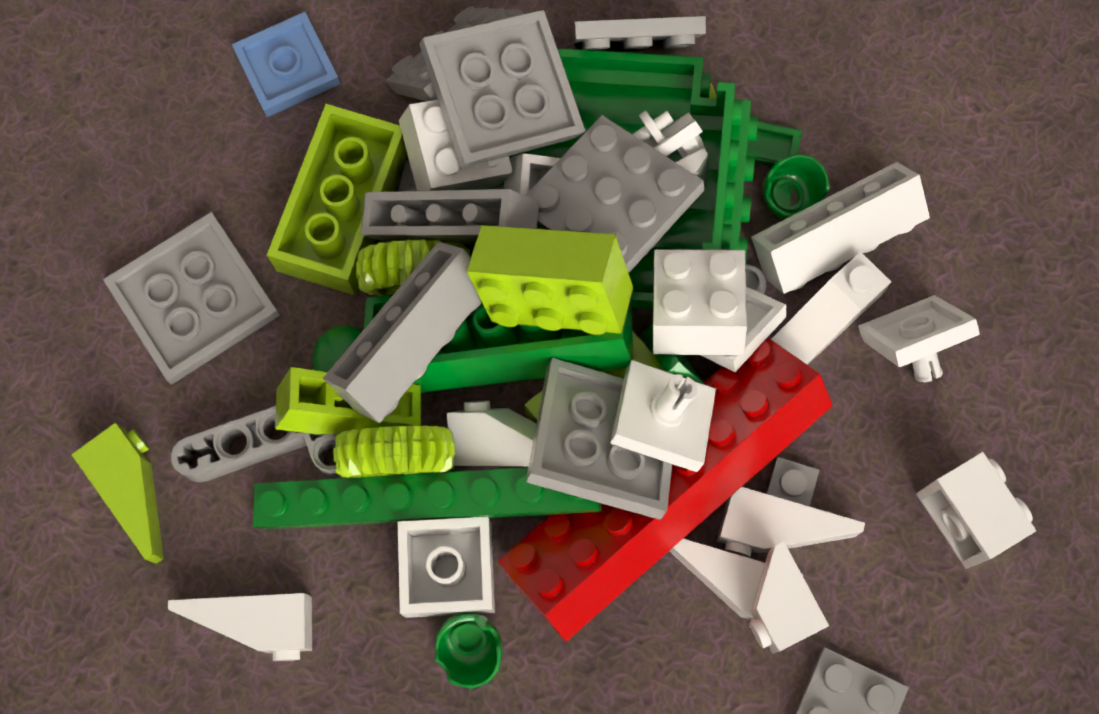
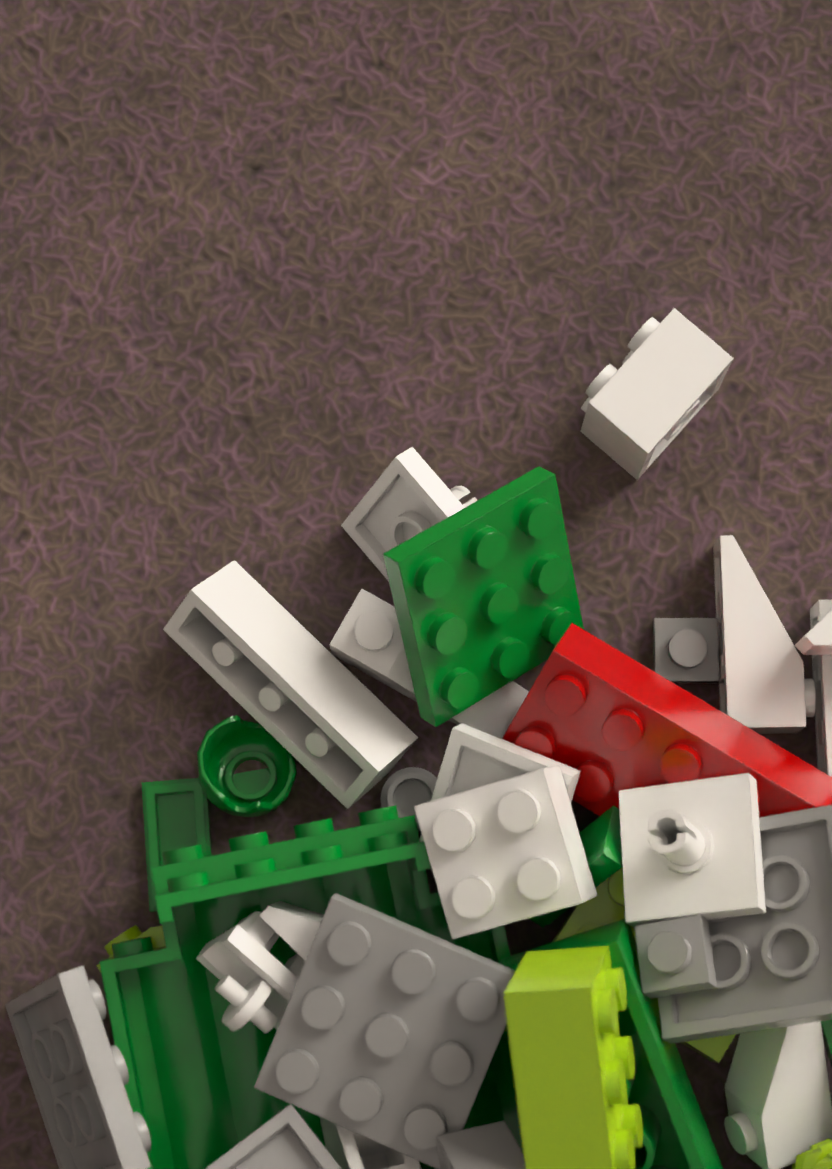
camera: 110 degrees left, 5 degrees up
none -> green plate [382,466,584,727]
none -> light grey plate [635,914,717,999]

